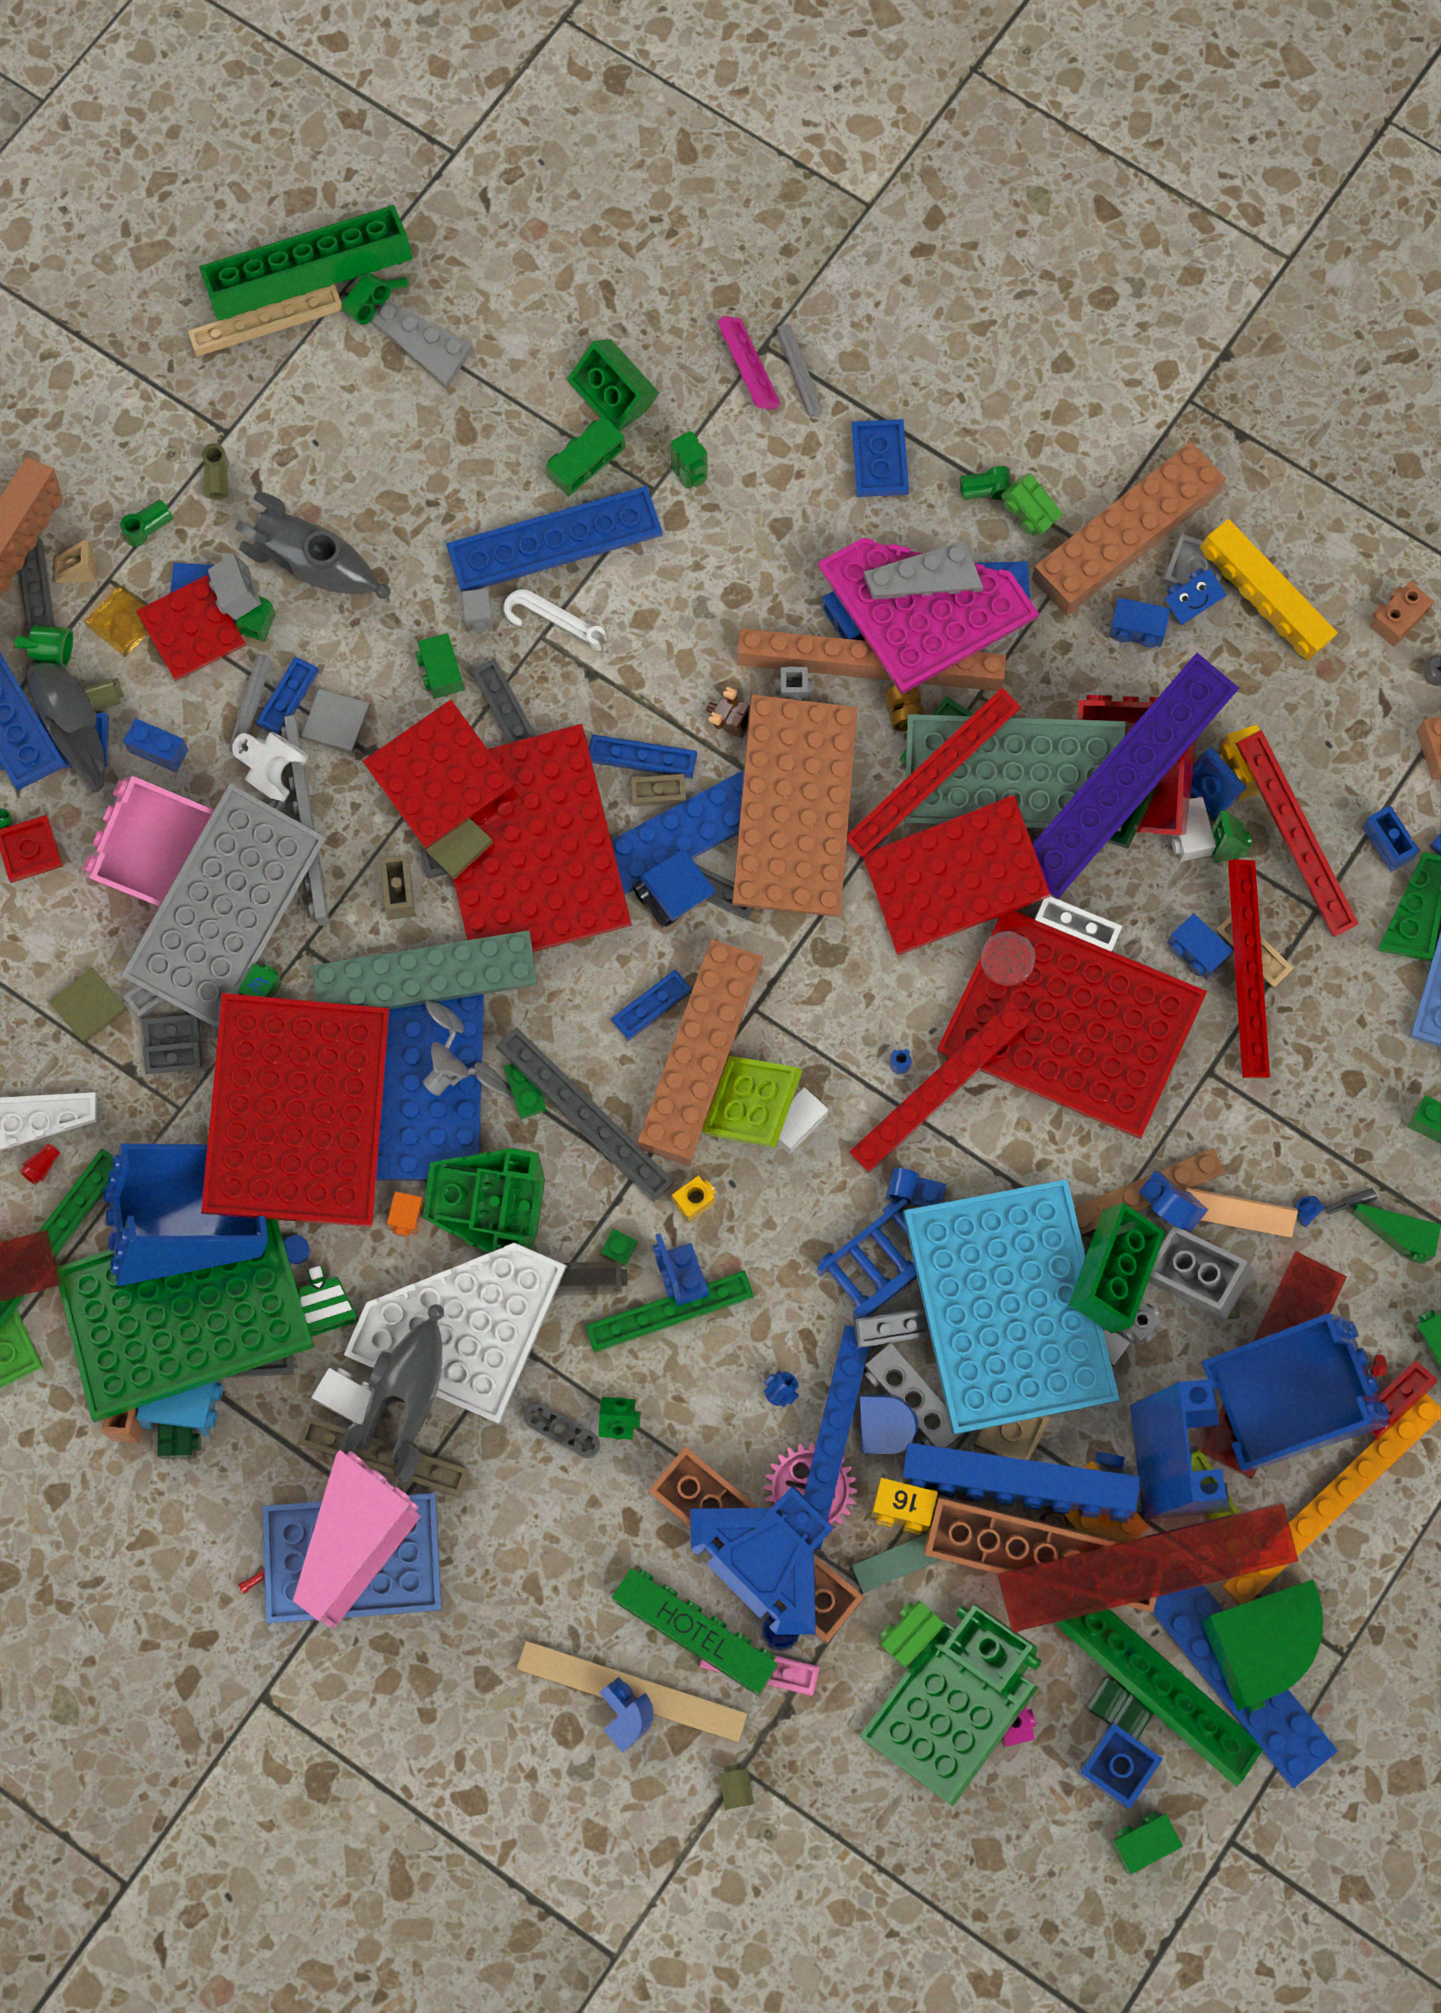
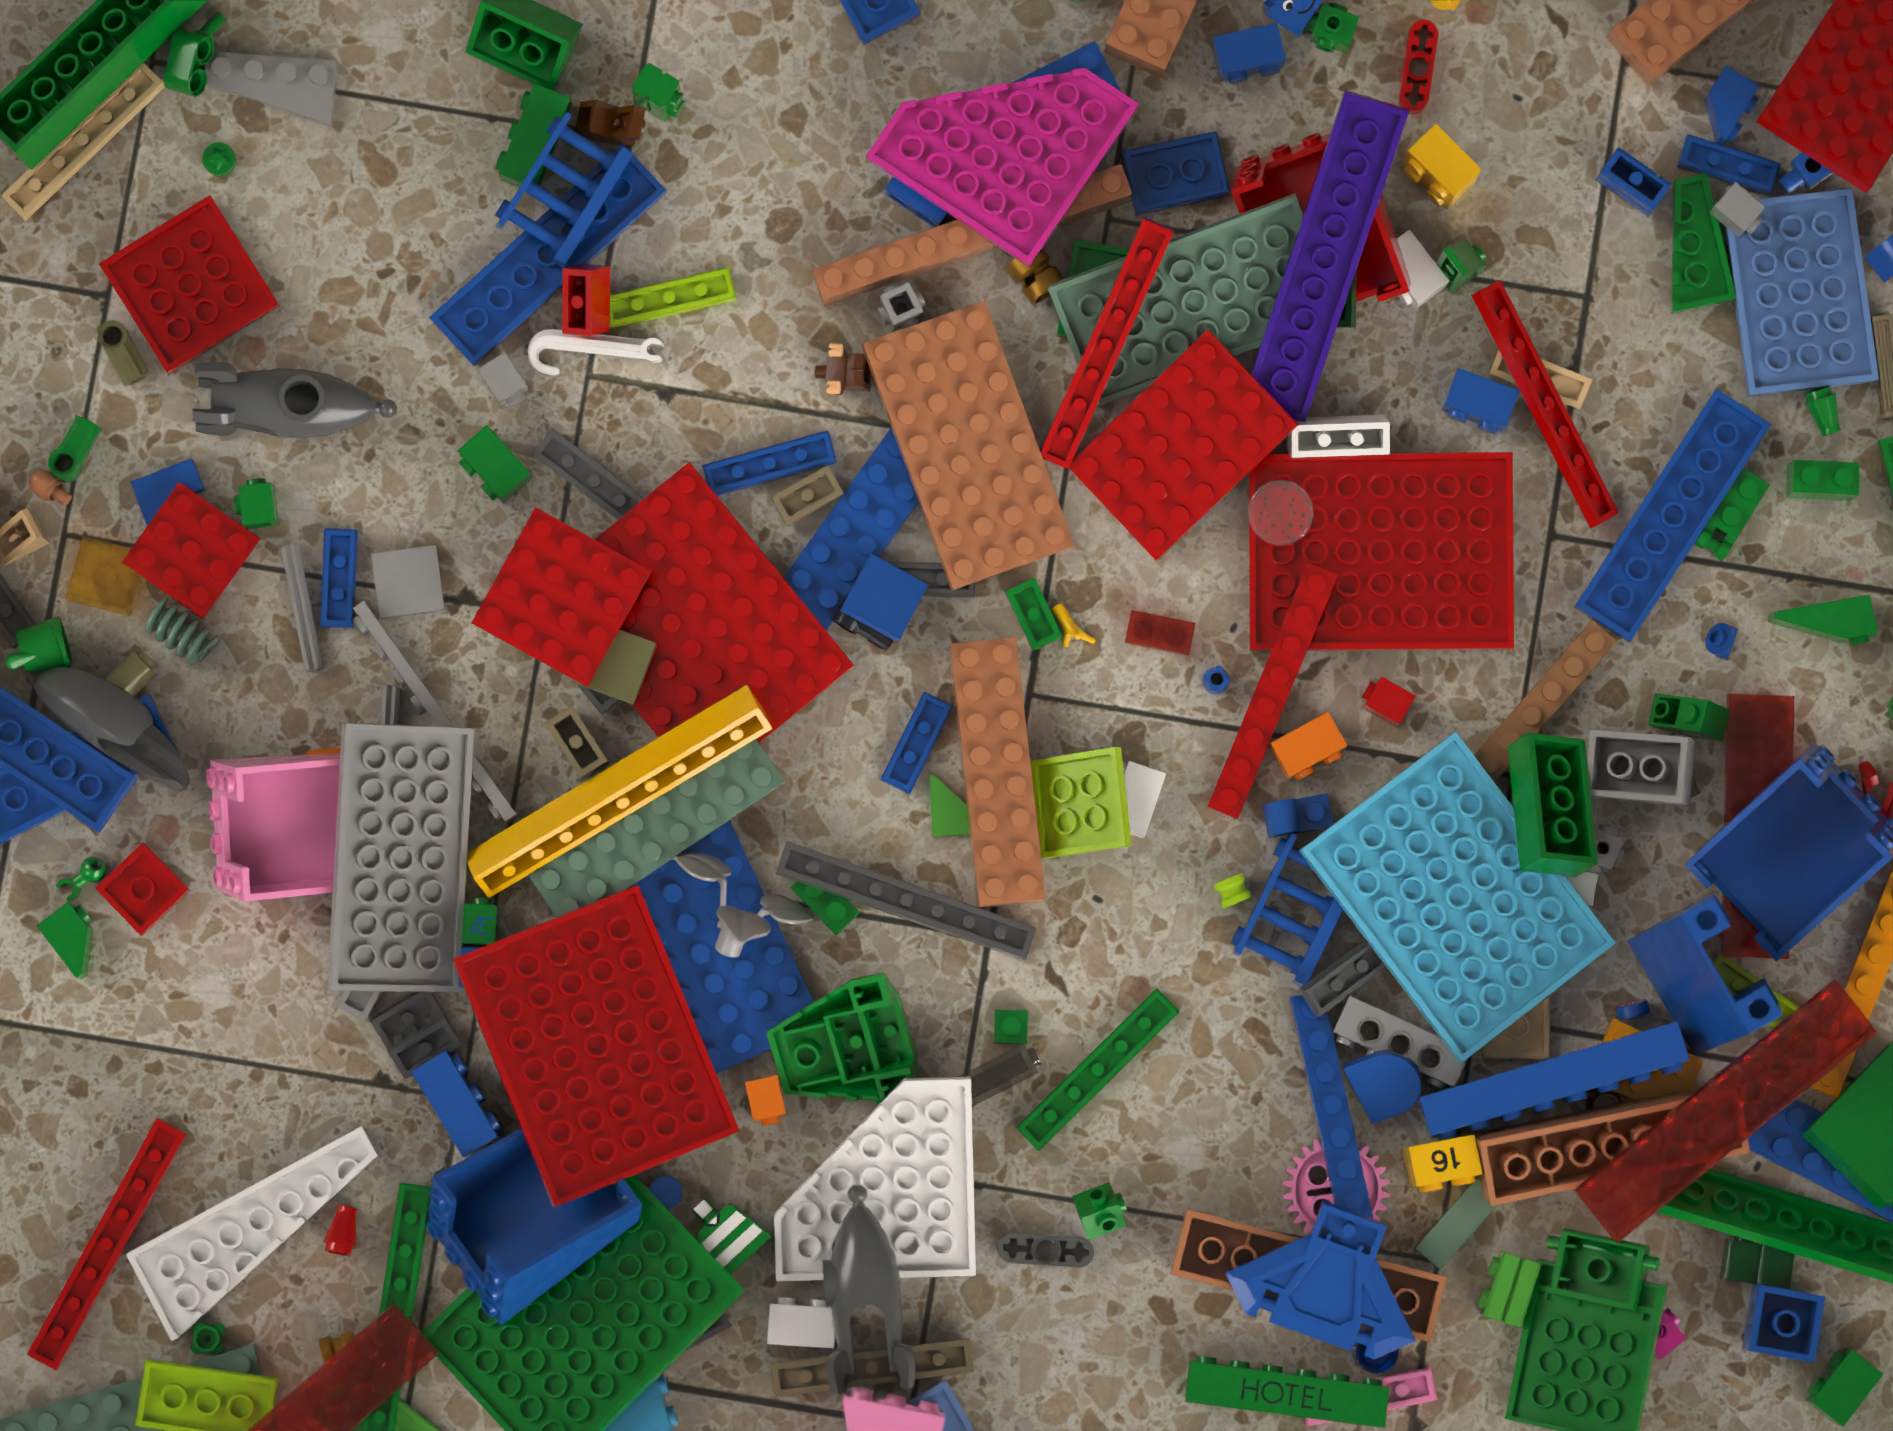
camera: 30 degrees left, 10 degrees up
olive tile [49,967,127,1044] -> none
blue brick [123,718,189,773] -> none
light grey brick [208,553,261,620] -> none
white piece [232,732,309,802] -> none
blue bracket [653,1233,709,1306] -> none
yellow brick [672,1175,717,1223] -> none
blue gear [764,1371,799,1407] -> none
light grey wing [864,541,983,600] -> none
blue brick [1139,1171,1208,1231] -> none
light nougat tile [1186,1187,1298,1238] -> none
blue tile [1190,747,1247,821] -> none
red plate [1235,730,1359,937] -> none
dark grey pin [1325,1188,1377,1215] -> none
none -> nougat cylinder [29,469,72,506]
none -> red plate [98,195,280,375]
none -> sand green piece [145,597,220,666]
none -> green tile [202,142,236,177]
none -> blue brick [411,1051,504,1158]
none -> yellow brick [467,685,773,898]
none -> blue fence [495,112,633,268]
none -> red brick [562,264,610,336]
none -> reddish brown brick [574,99,646,146]
none -> lime tile [610,267,737,330]
none -> bright green tile [930,775,970,837]
none -> green plate [1005,578,1063,652]
none -> yellow bar [1051,603,1096,647]
none -> blue tile [1121,131,1231,216]
none -> clear red plate [1124,610,1196,656]
none -> lime wheel [1213,873,1253,909]
none -> orange brick [1269,712,1347,782]
none -> green brick [1307,3,1359,54]
none -> red brick [1361,676,1416,727]
none -> red beam [1398,19,1438,115]
none -> blue plate [1574,389,1771,642]
none -> green slope [1648,693,1730,742]
none -> green plate [1694,468,1770,561]

